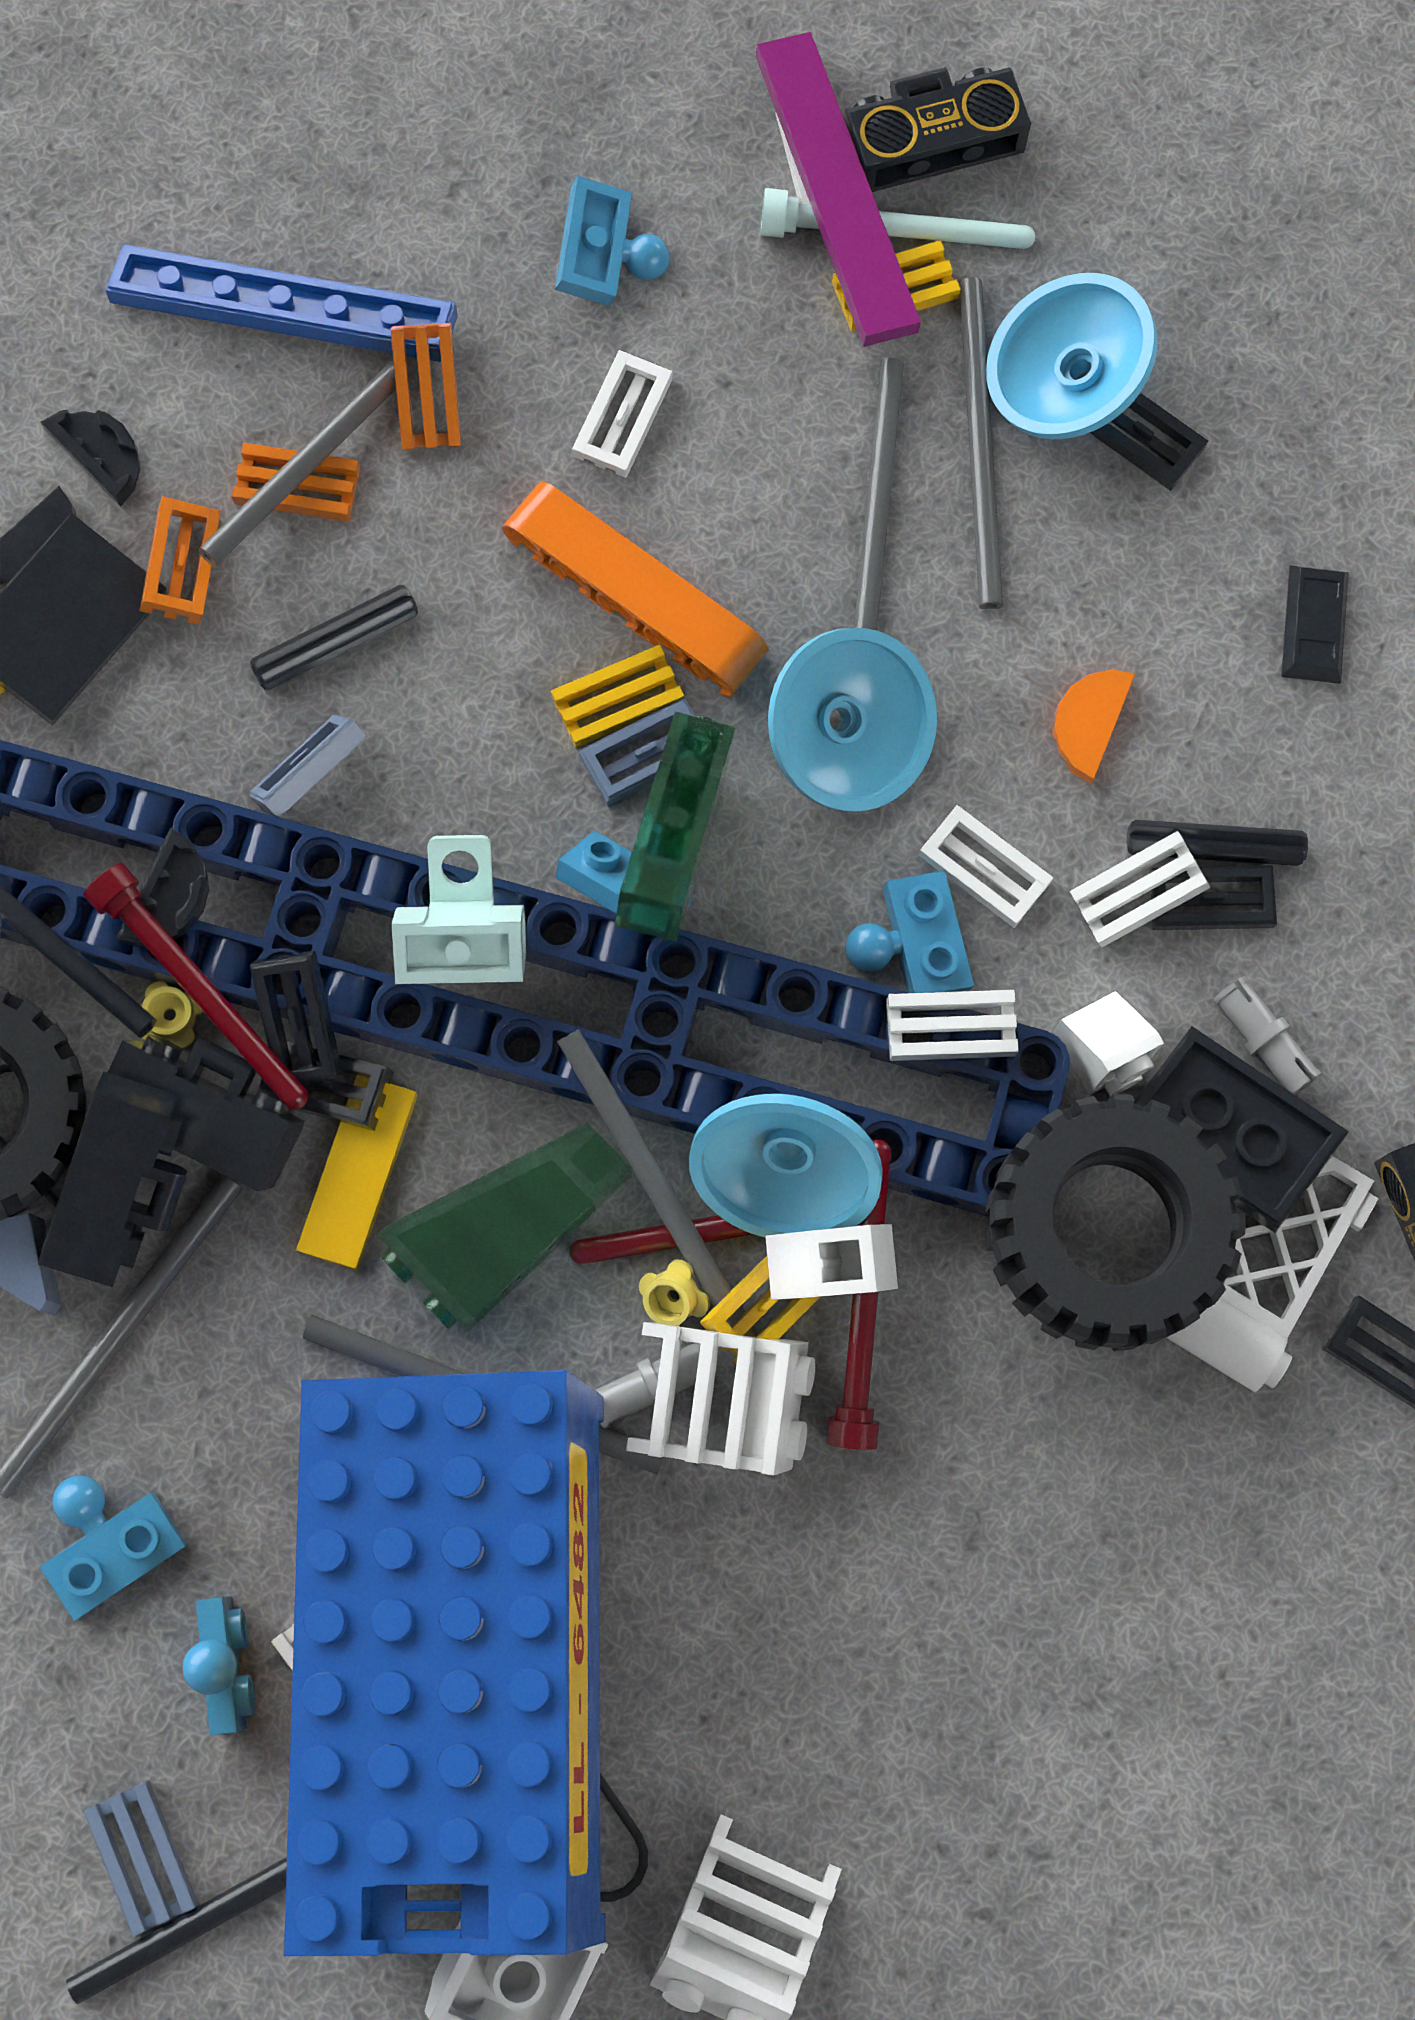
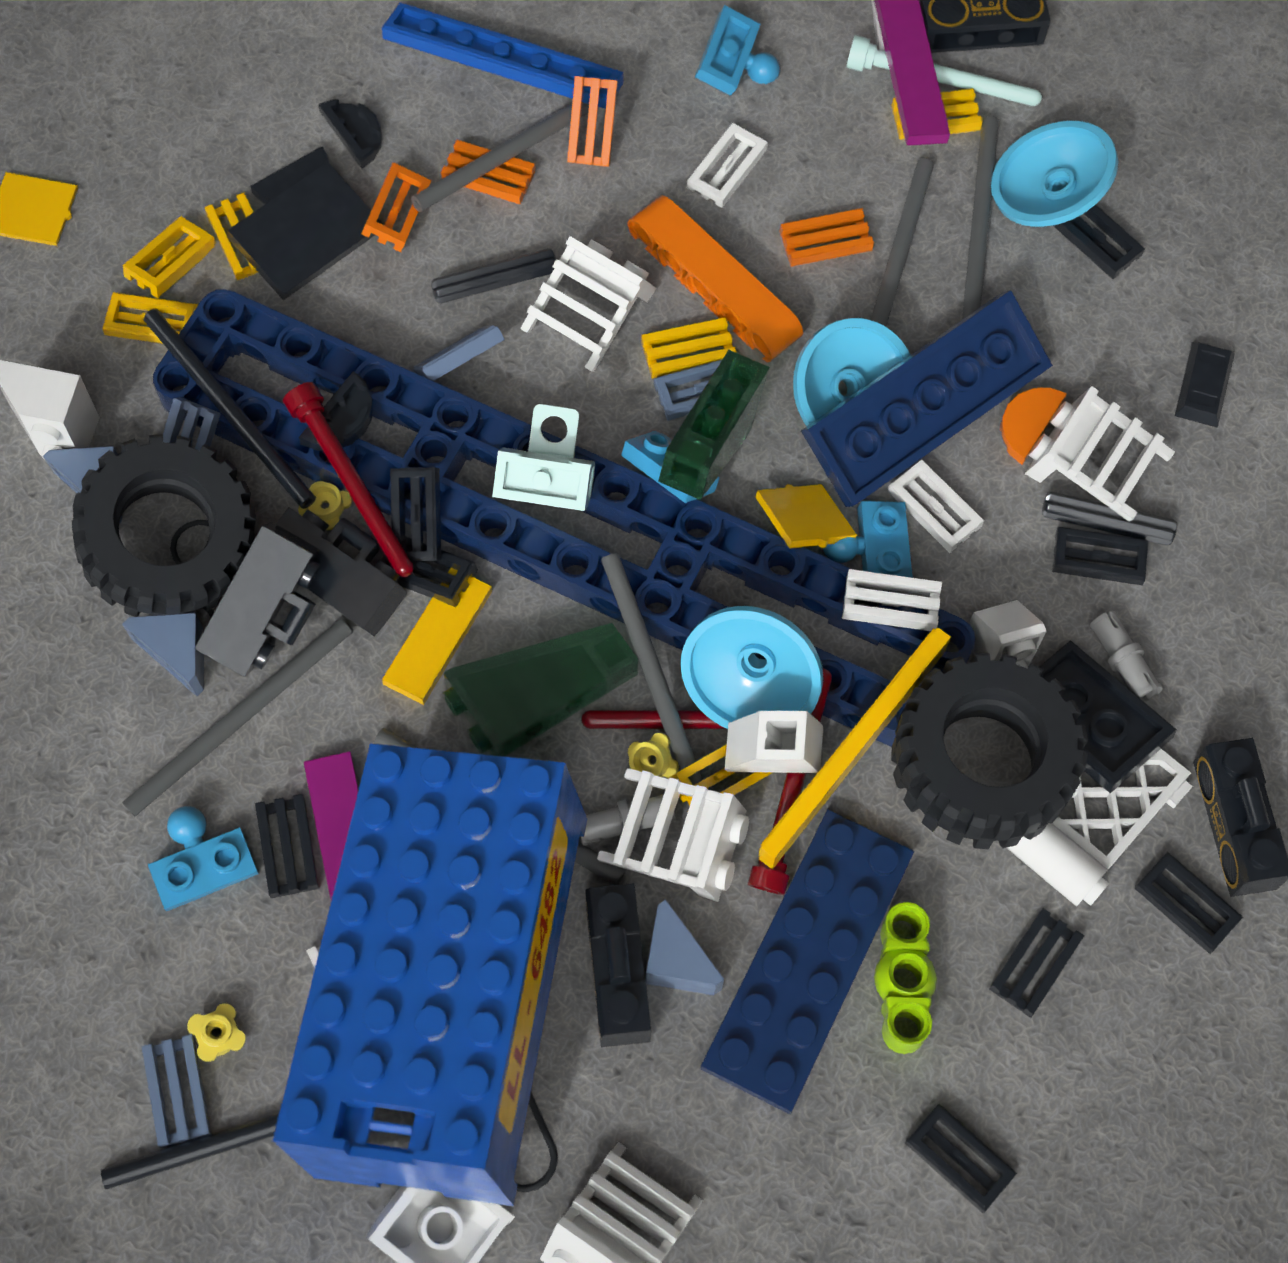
camera: 10 degrees right, 10 degrees down
dark azure plate [182,1597,255,1736] -> none
white tile [1070,831,1210,947] -> none
none -> light yellow plate [187,1003,246,1062]
none -> black tile [255,794,319,898]
none -> magenta tile [303,751,359,900]
none -> white plate [520,236,656,372]
none -> black piece [585,883,651,1047]
none -> sand blue slope [646,900,724,995]
none -> dark blue plate [700,809,915,1115]
none -> yellow piece [755,484,857,549]
none -> yellow tile [759,627,951,869]
none -> orange tile [780,208,874,267]
none -> dark blue plate [801,290,1053,507]
none -> lime piece [874,902,937,1054]
none -> black tile [905,1103,1017,1213]
none -> black tile [989,908,1085,1018]
none -> white plate [1025,386,1175,522]

